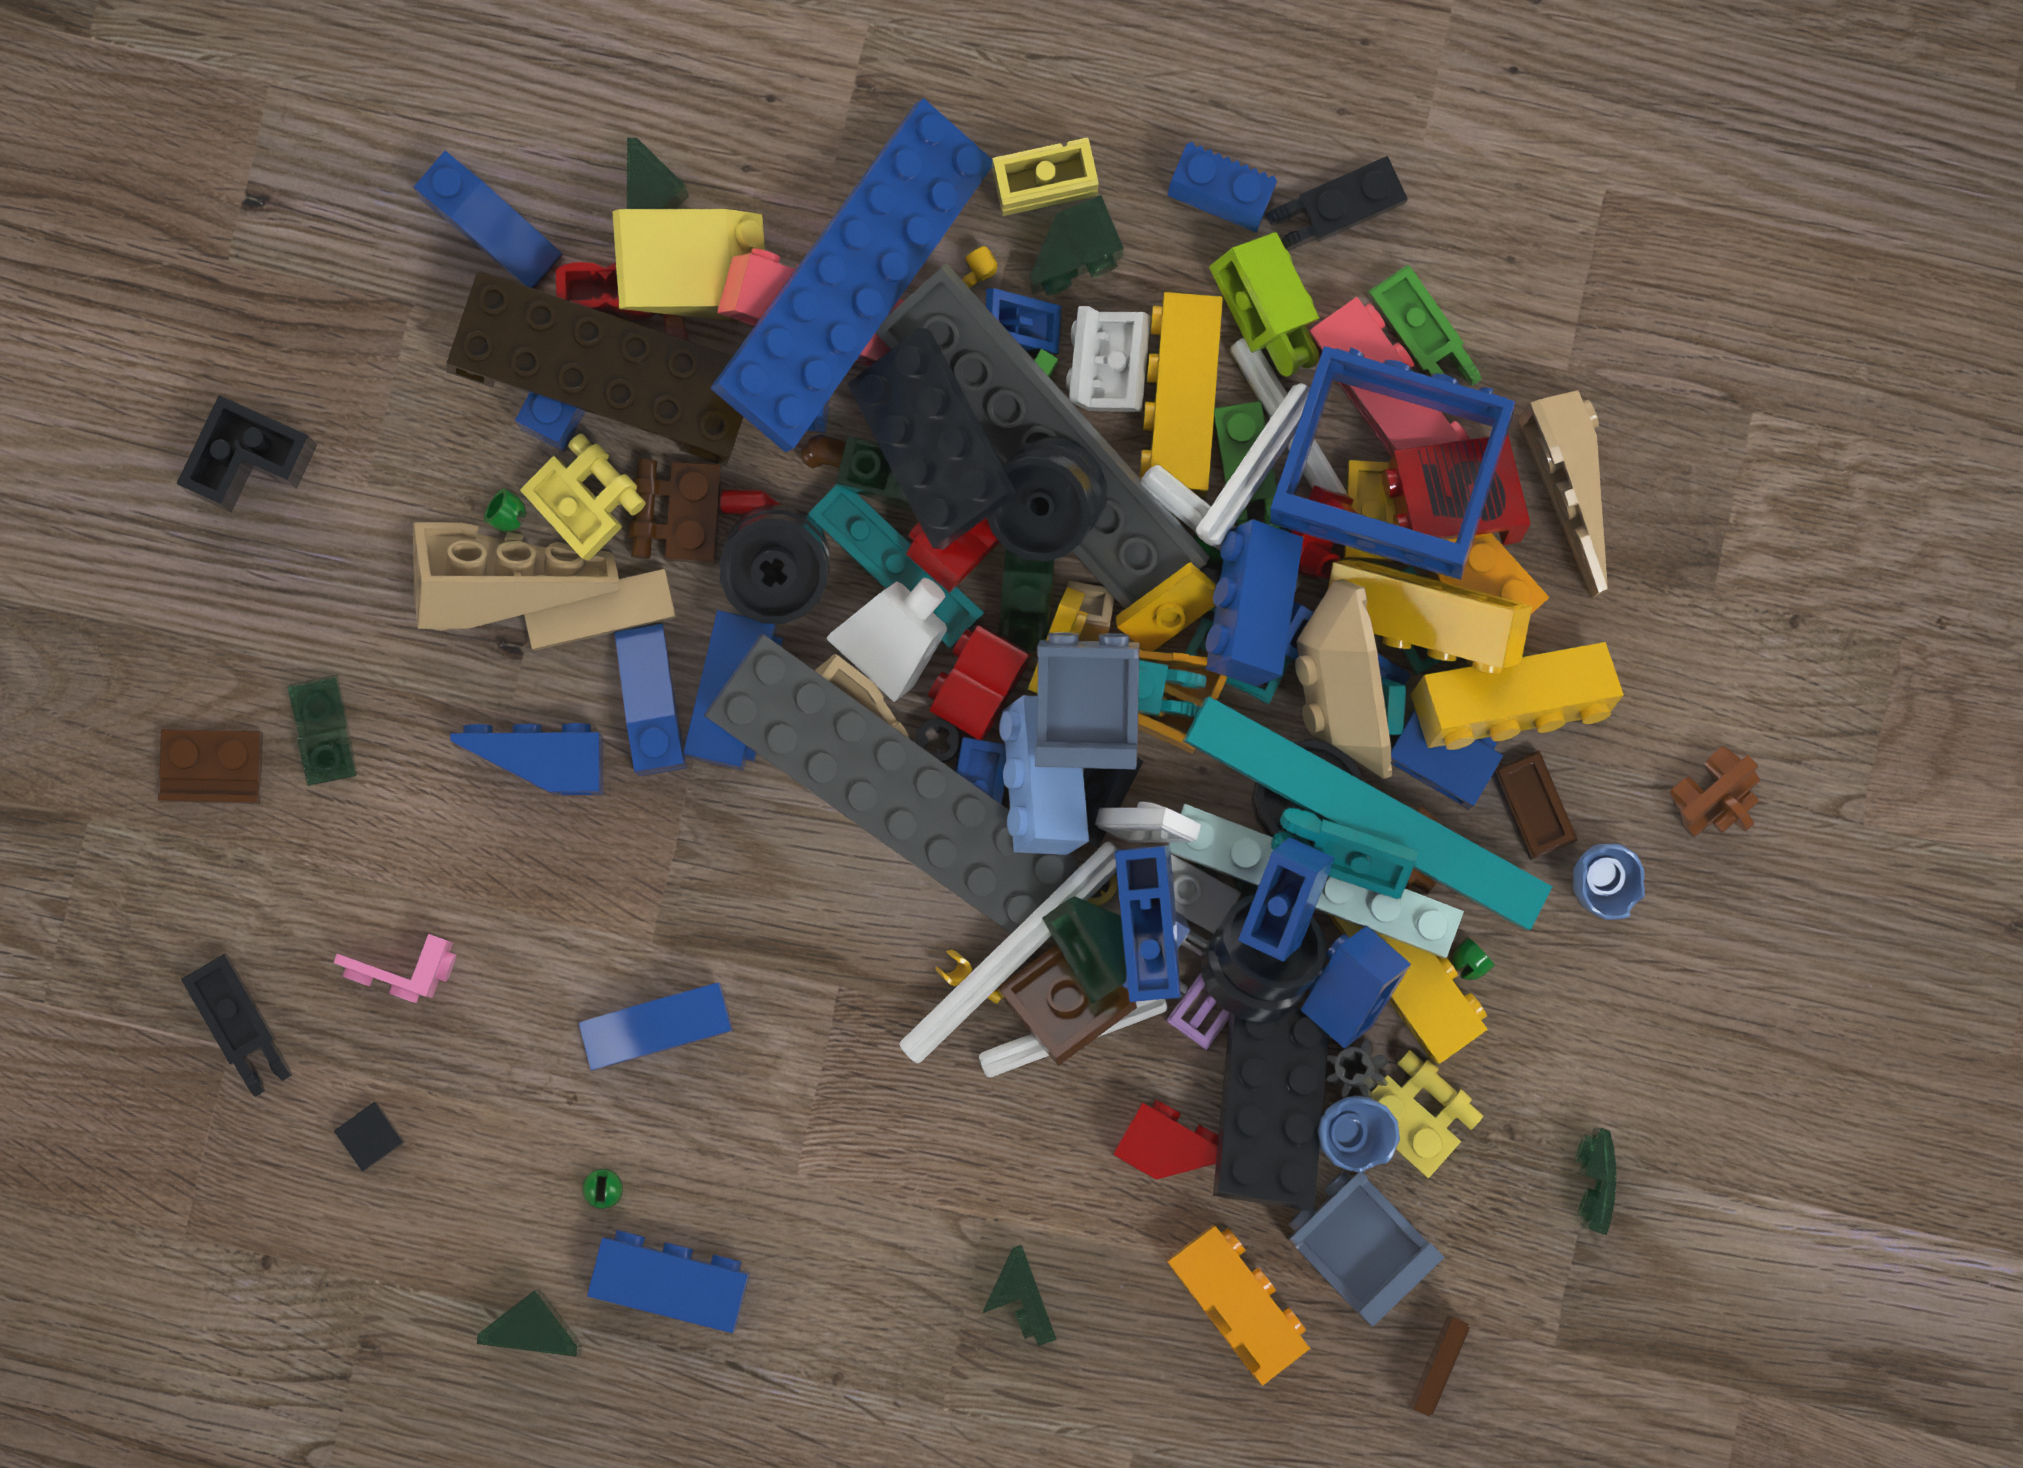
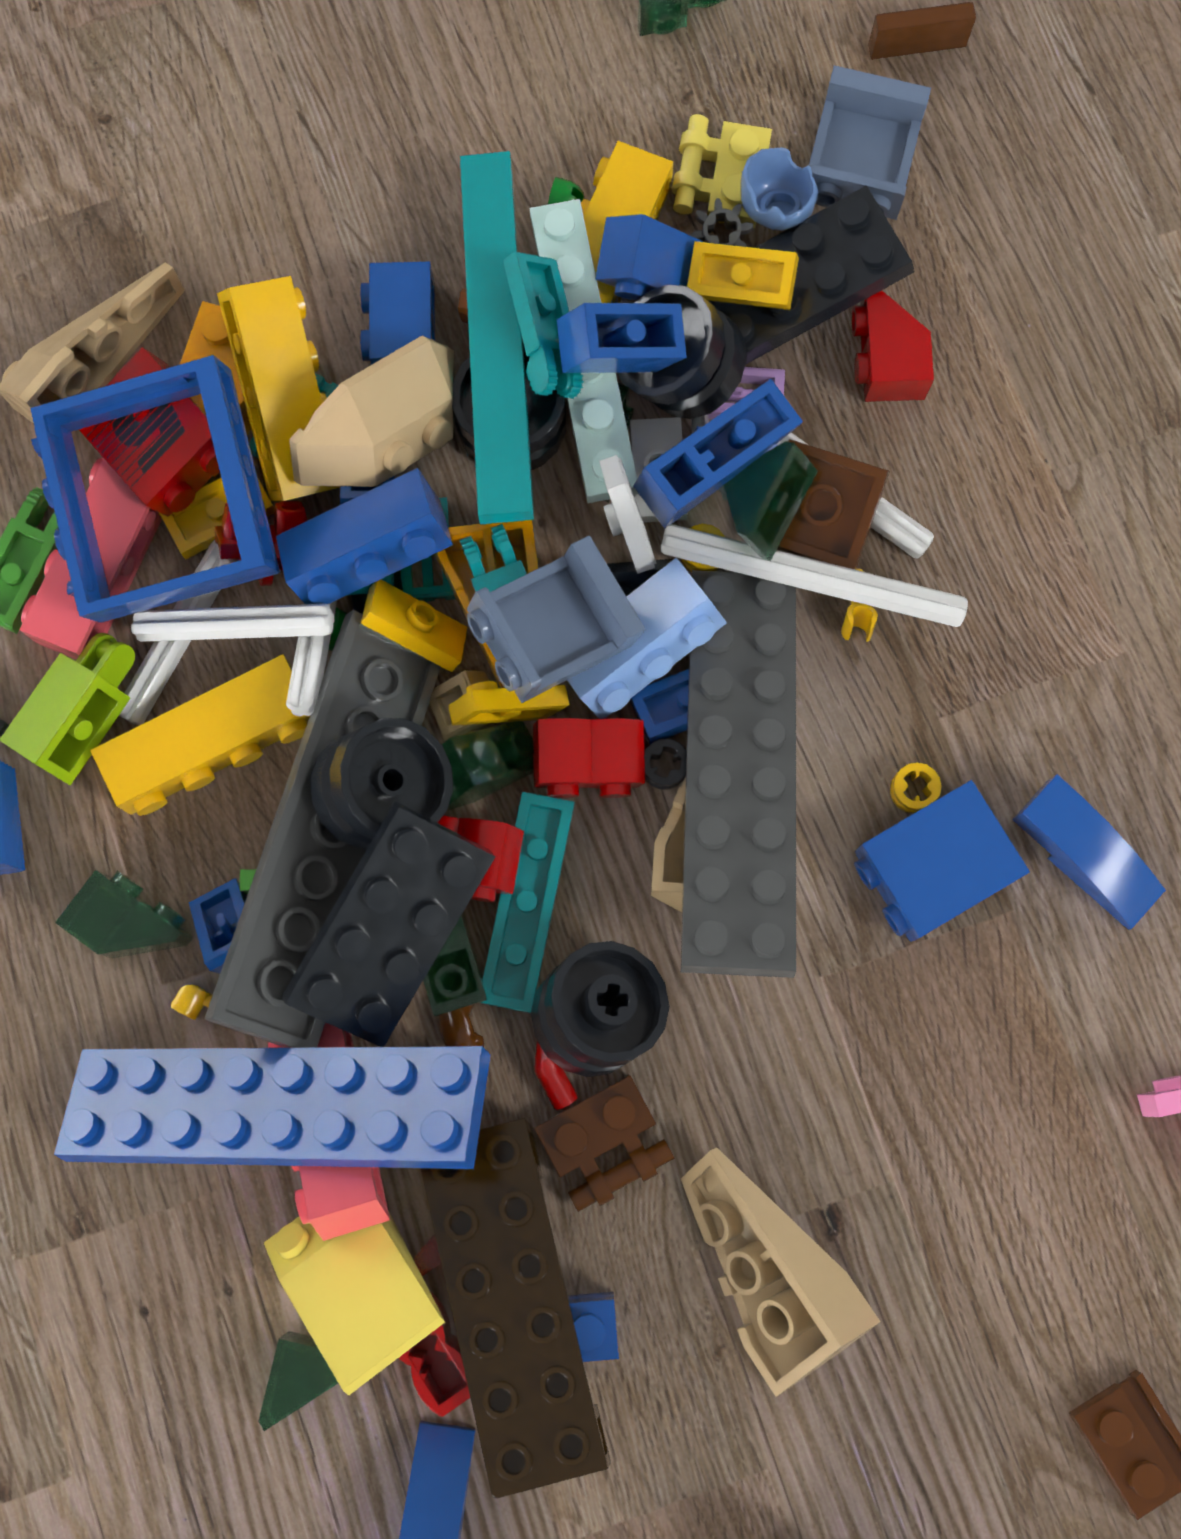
camera: 115 degrees left, 5 degrees down
clear green slope [287,674,357,786] -> none
blue slope [450,723,603,796] -> none
green hinge [484,489,527,532] -> none
light yellow plate [520,434,646,561] -> none
tan tile [524,569,677,651] -> none
blue slope [614,624,687,777] -> none
blue brick [683,610,784,771] -> none
white torso [826,578,947,702] -> none
clear green slope [982,1244,1057,1346] -> none
light yellow brick [992,137,1099,216] -> none
white bracket [1066,306,1151,412] -> none
light orange wedge [1166,1224,1311,1386] -> none
bright green hinge [1214,401,1281,529] -> none
yellow brick [1411,642,1624,750] -> none
reddish brown tile [1494,750,1578,860] -> none
medium blue hair [1572,843,1645,920] -> none
dark orange hips [1670,746,1760,838] -> none
none -> yellow plate [687,241,799,310]
none -> blue panel [854,780,1030,942]
none -> yellow bush [889,762,942,814]

